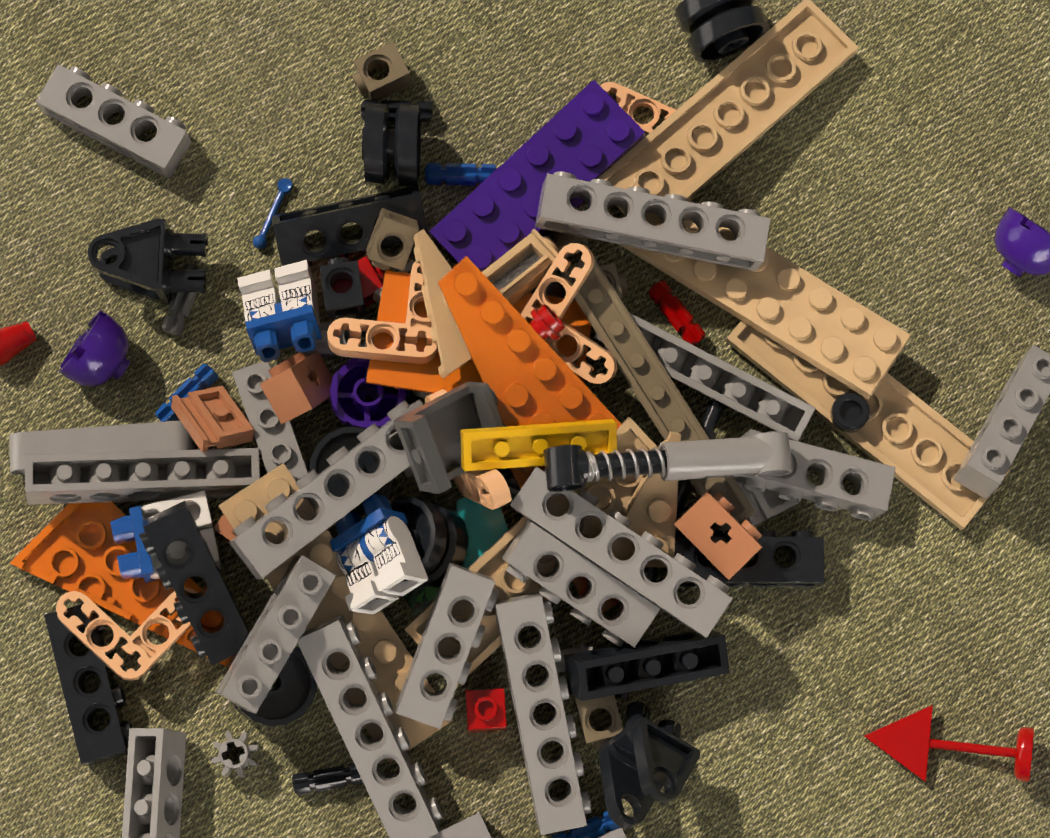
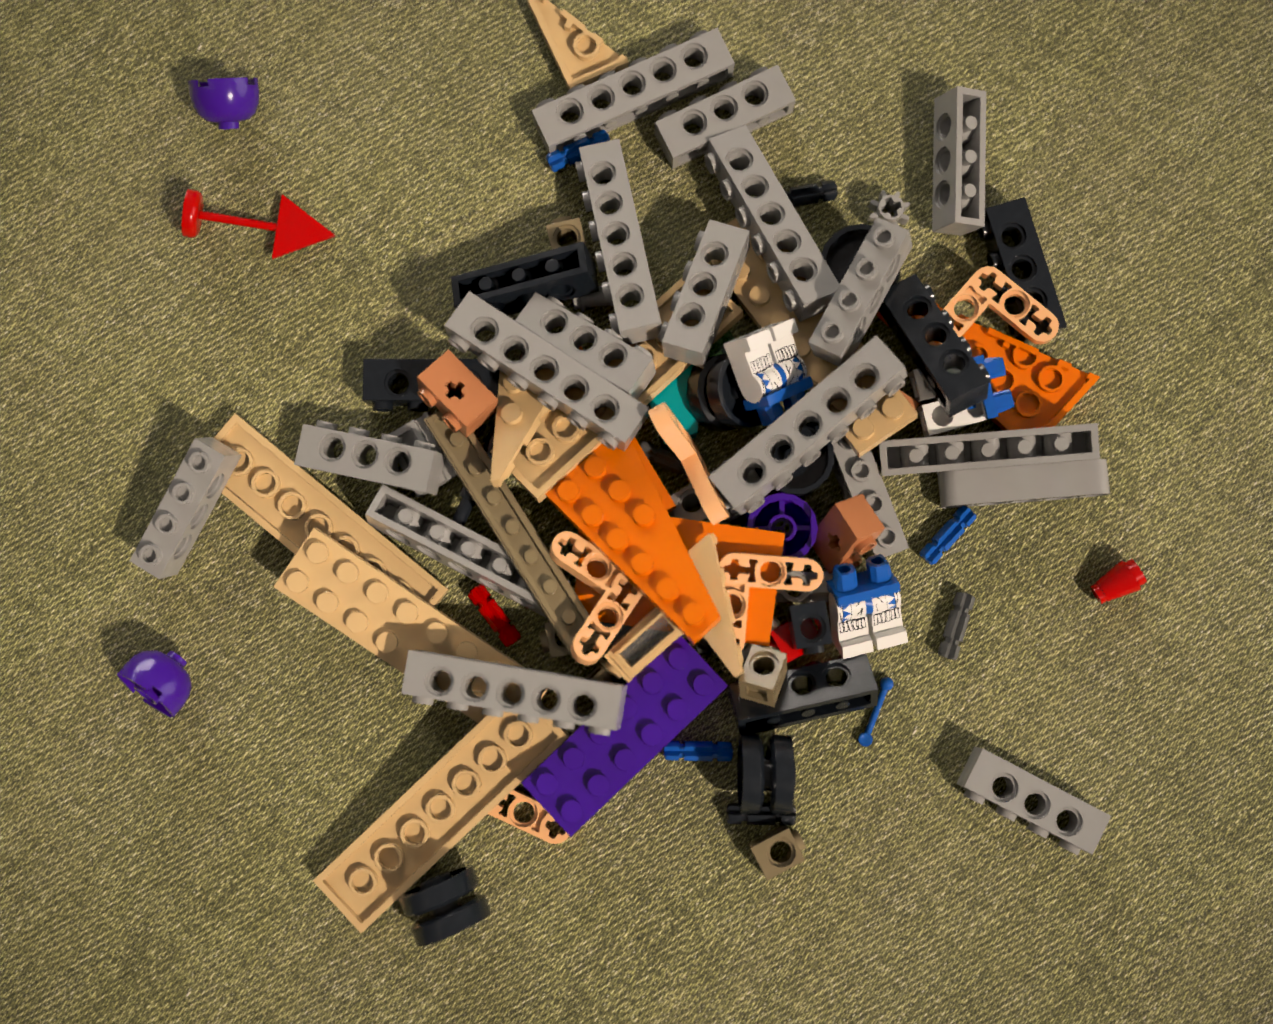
camera: 175 degrees right, 5 degrees up
dark purple cylinder [59,310,130,387] -> none
black piece [88,219,208,305] -> none
nougat plate [171,386,254,453] -> none
dark grey panel [393,382,506,494] -> none
yellow plate [460,419,617,471] -> none
red brick [465,688,507,733] -> none
red plate [530,304,565,341] -> none
piece [543,431,793,492] -> none
black piece [599,702,700,829] -> none
black tile [830,393,870,433] -> none

